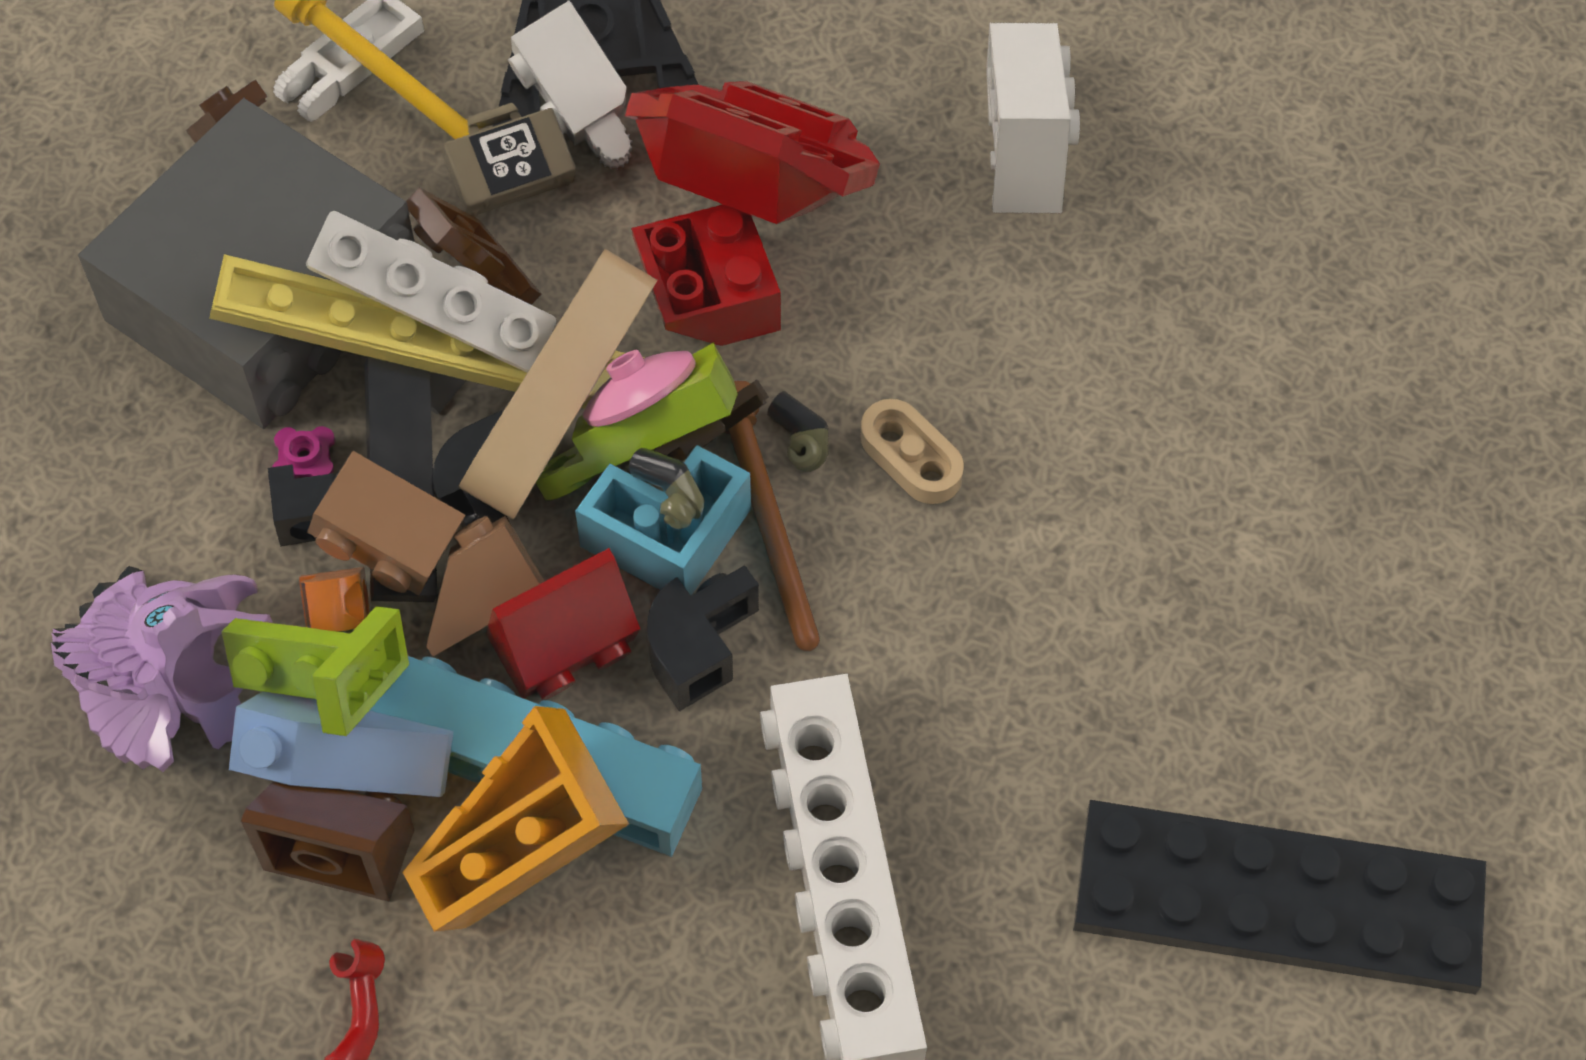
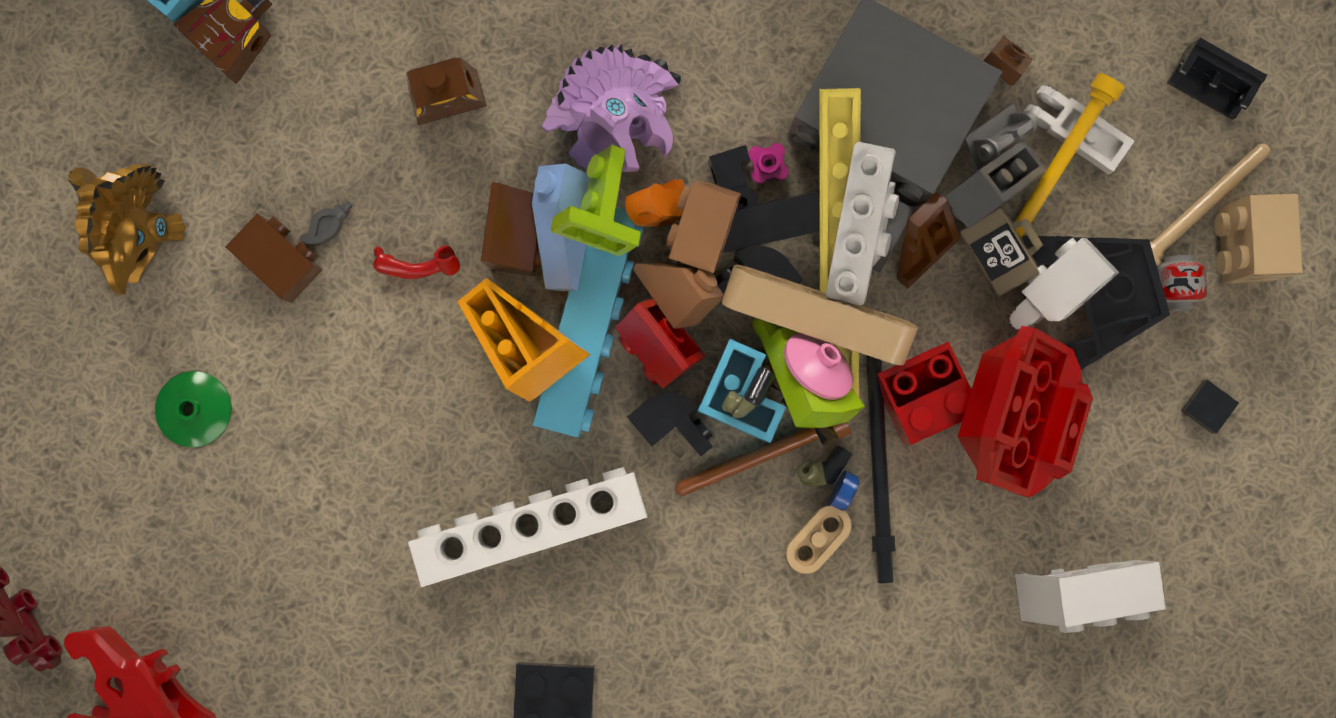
camera: 85 degrees right, 25 degrees up
none -> reddish brown torso [406,57,487,125]
none -> blue tile [829,470,859,511]
none -> black bar [866,355,896,583]
none -> dark grey brick [945,140,1046,229]
none -> light grey hinge [964,103,1038,172]

